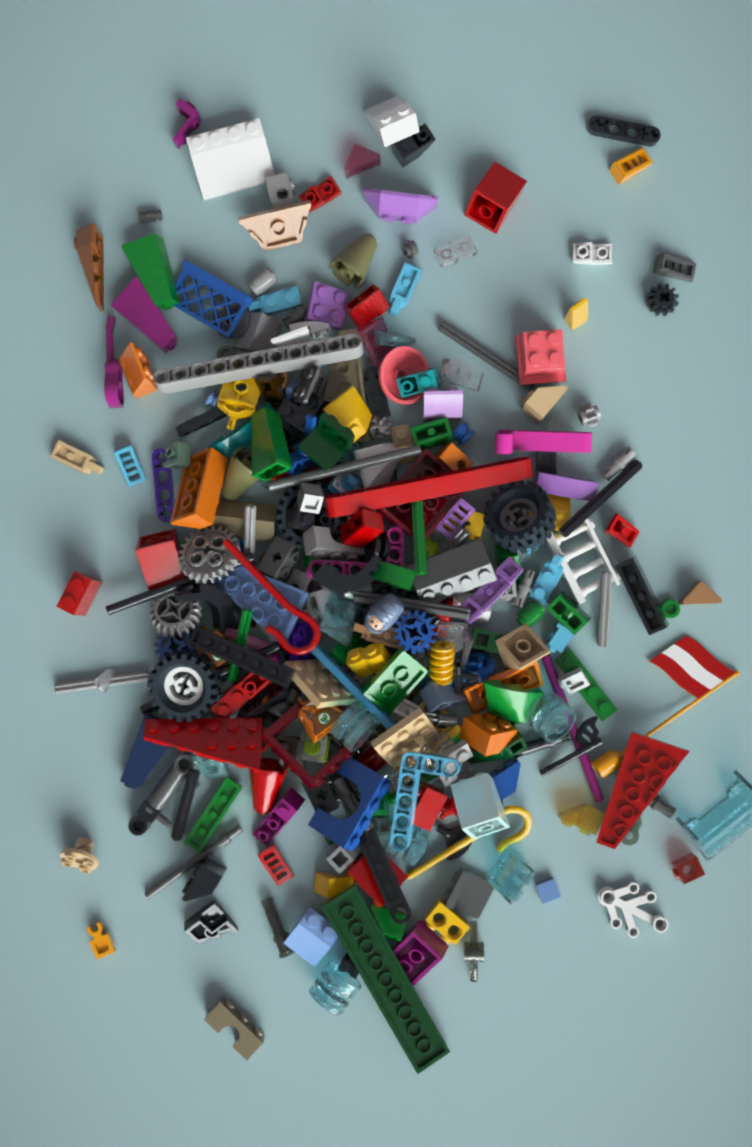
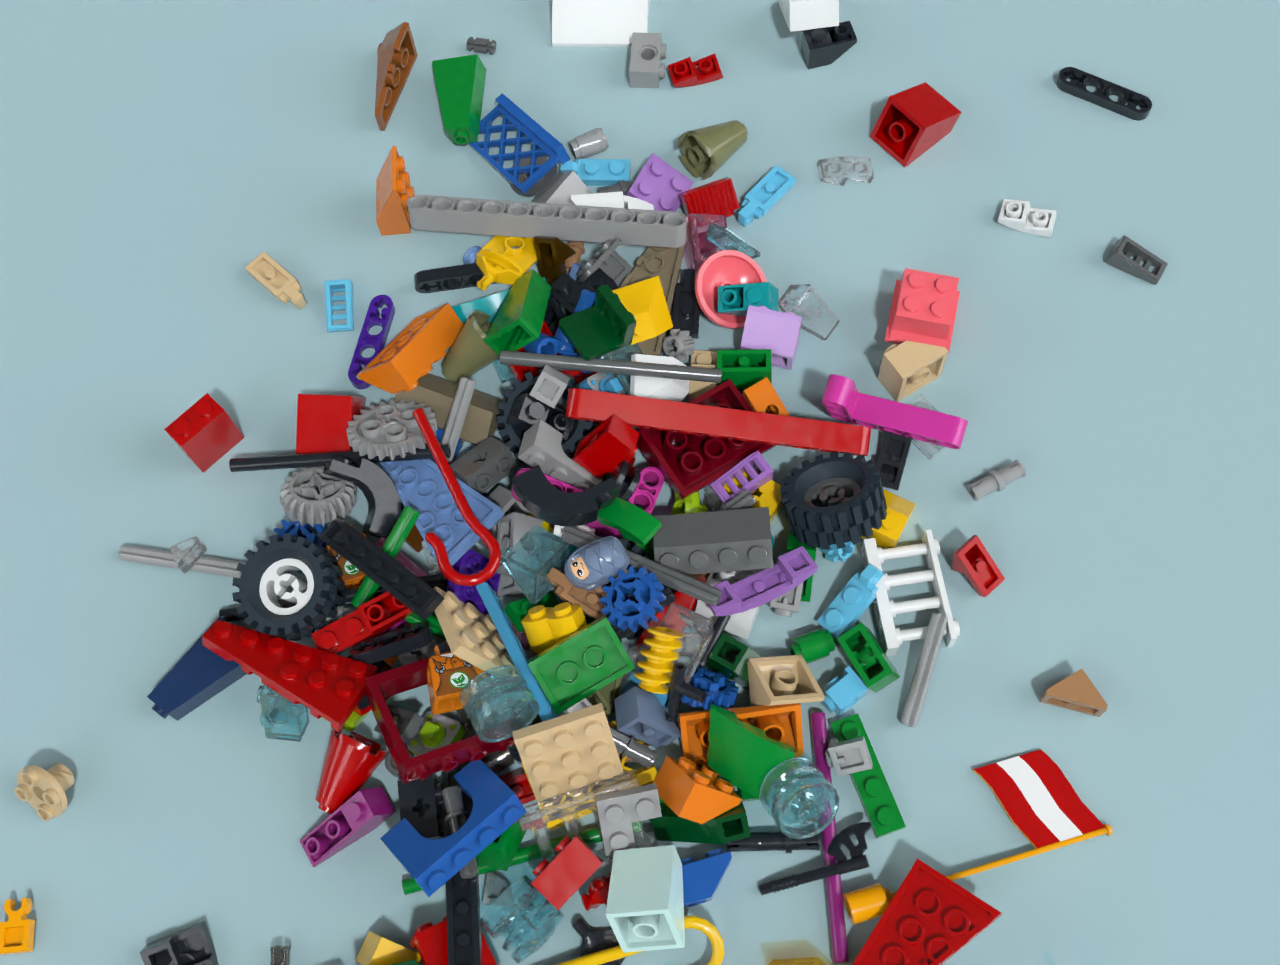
camera: 25 degrees right, 20 degrees down
magenta piece [104,316,124,408] -> none
magenta slope [111,276,178,353] -> none
dark grey piece [128,753,201,836] -> none
dark grey bar [144,825,243,899] -> none
sand green brick [163,439,190,470] -> none
black axle [171,768,200,841] -> none
black slope [182,857,227,902] -> none
green plate [184,776,243,853] -> none
wing [238,200,311,251] -> none
red slope [257,843,294,886] -> none
light grey slope [326,844,362,874] -> none
clear pink slope [344,144,381,179] -> none
medium lavender wedge [362,187,438,224] -> none
medium azure beam [390,751,461,851] -> none
dark grey plate [402,240,418,259] -> none
green axle [411,500,427,576] -> none
dark grey axle [438,321,535,391] -> none
blue wheel [452,422,475,446] -> none
light grey pin [511,569,536,609] -> none
medium lavender slope [535,472,599,501] -> none
black axle [559,460,642,538] -> none
yellow slope [564,298,588,329] -> none
light grey gear [578,403,601,428] -> none
light orange slope [609,147,653,184] -> none
black brick [615,556,669,635] -> none
black gear [646,283,679,316] -> none
green tile [660,599,680,618] -> none

